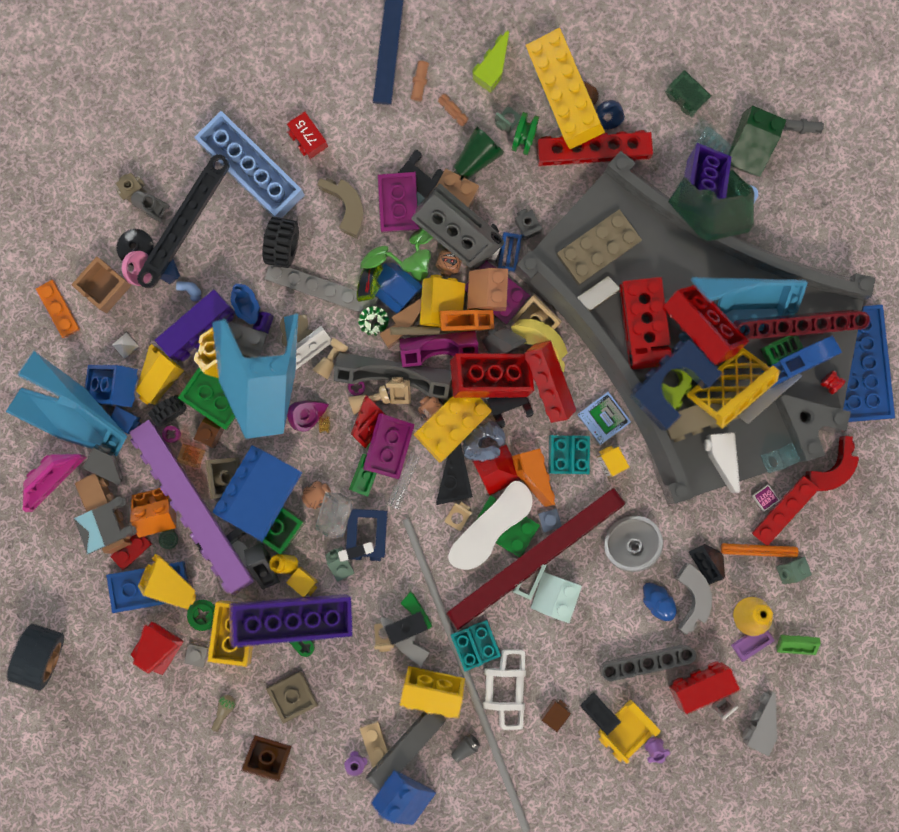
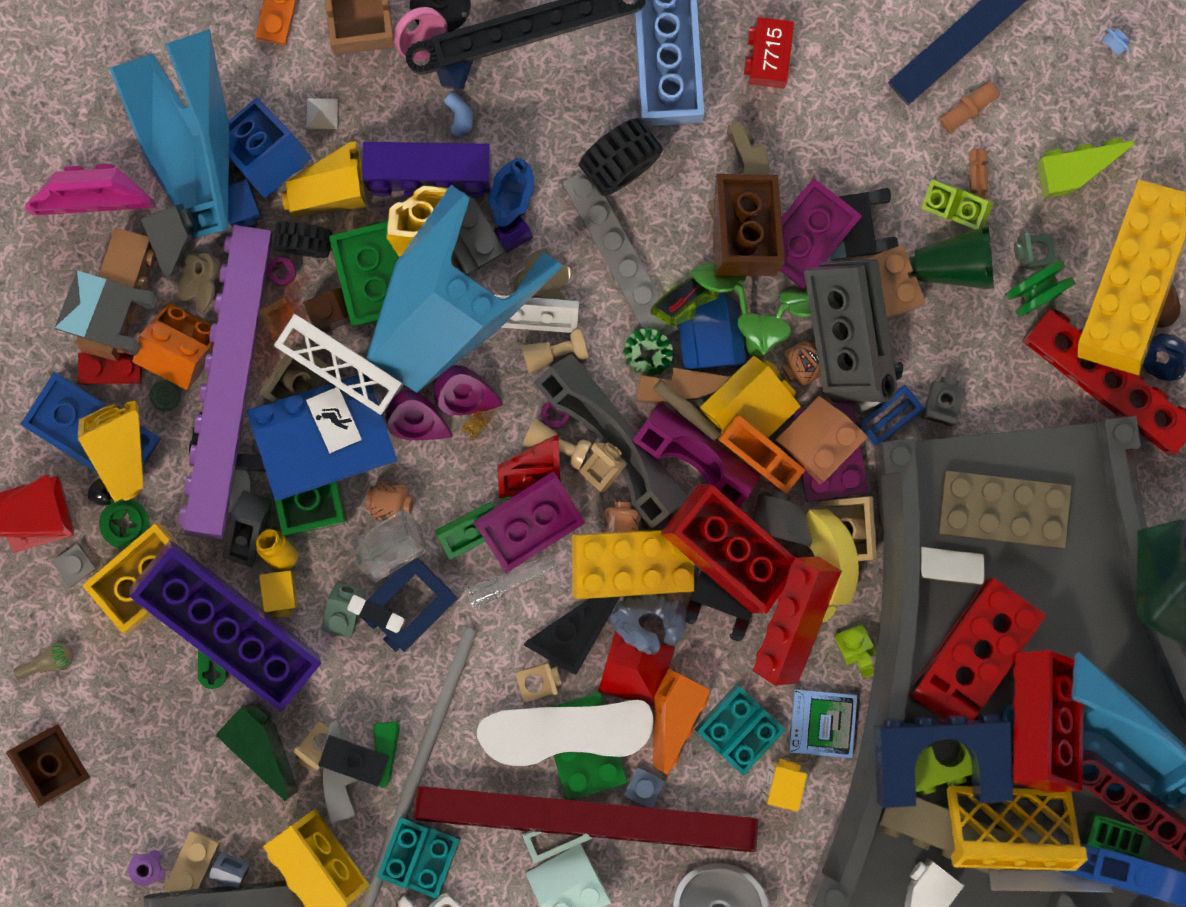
camera: 35 degrees right, 0 degrees up
dark tan tile [266,670,318,724] -> none
none -> black hinge [88,478,112,506]
none -> dark tan plate [178,253,221,312]
none -> sand blue plate [209,852,251,888]
none -> dark green slope [215,703,299,801]
none -> white fence [274,314,404,415]
none -> white sticker [306,387,362,454]
none -> magenta piece [385,390,452,440]
none -> reddish brown slope [713,174,785,276]
none -> lime plate [834,624,876,679]
none -> lime slope [921,179,994,230]

